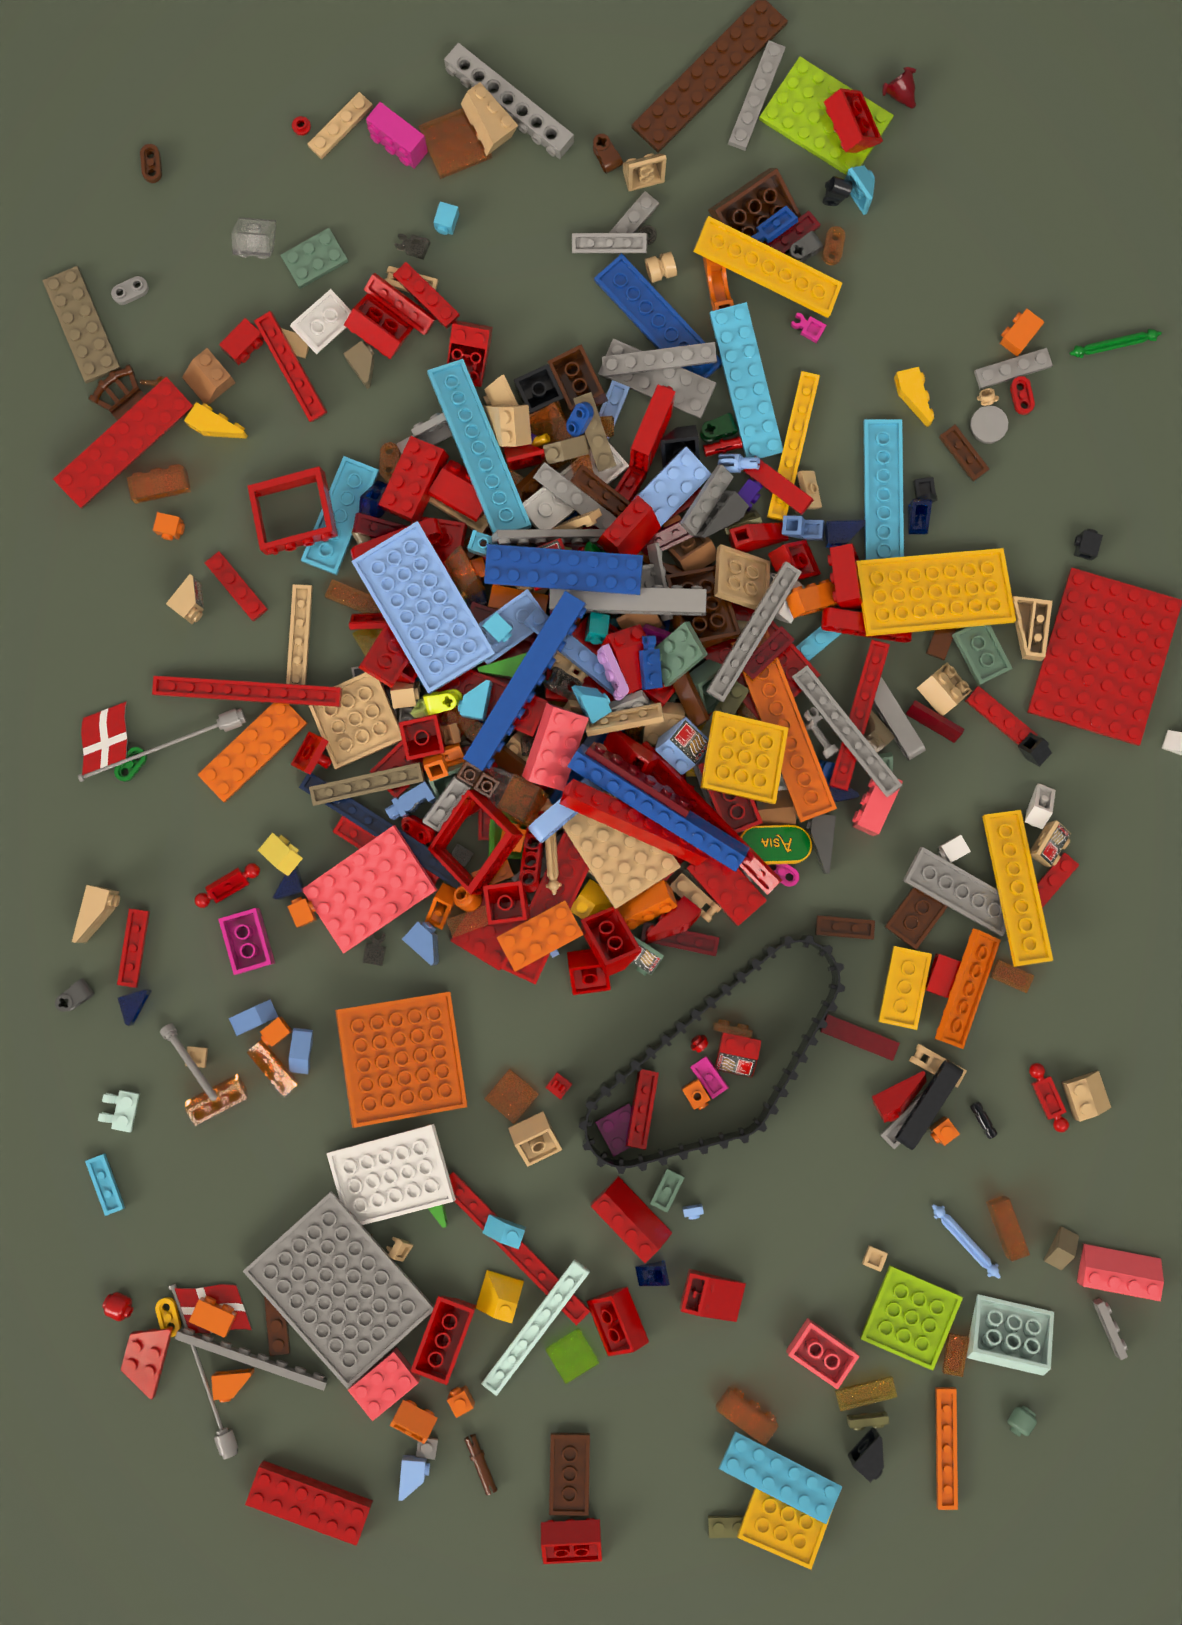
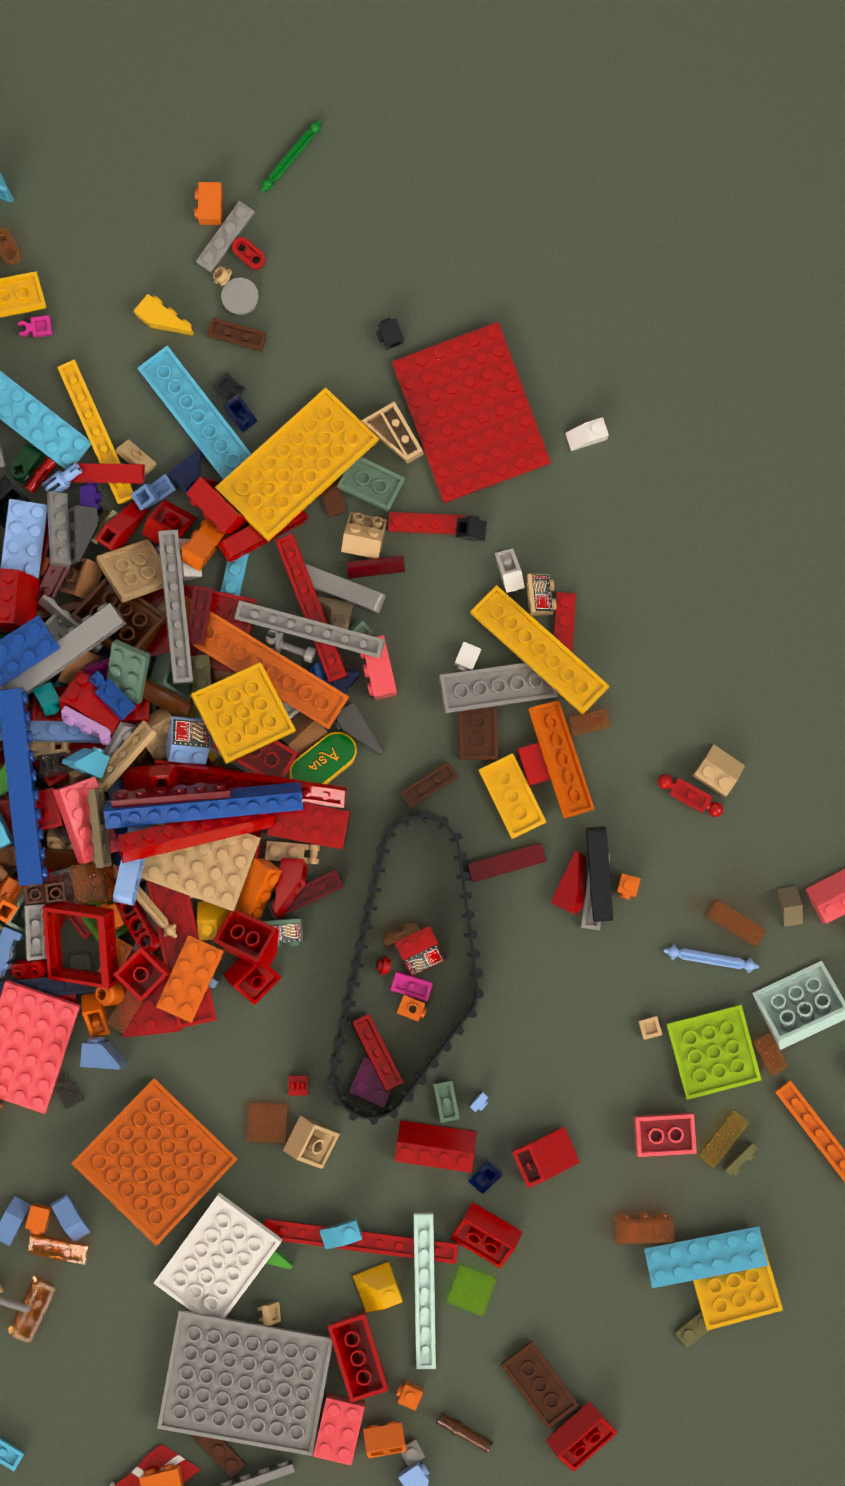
camera: 40 degrees left, 0 degrees up
dark pink plate [768,864,799,887] -> none
black slope [847,1427,884,1483] -> none
tan plate [909,1044,967,1088] -> none
black axle [970,1102,997,1139] -> none
none -> dark tan plate [87,788,112,868]

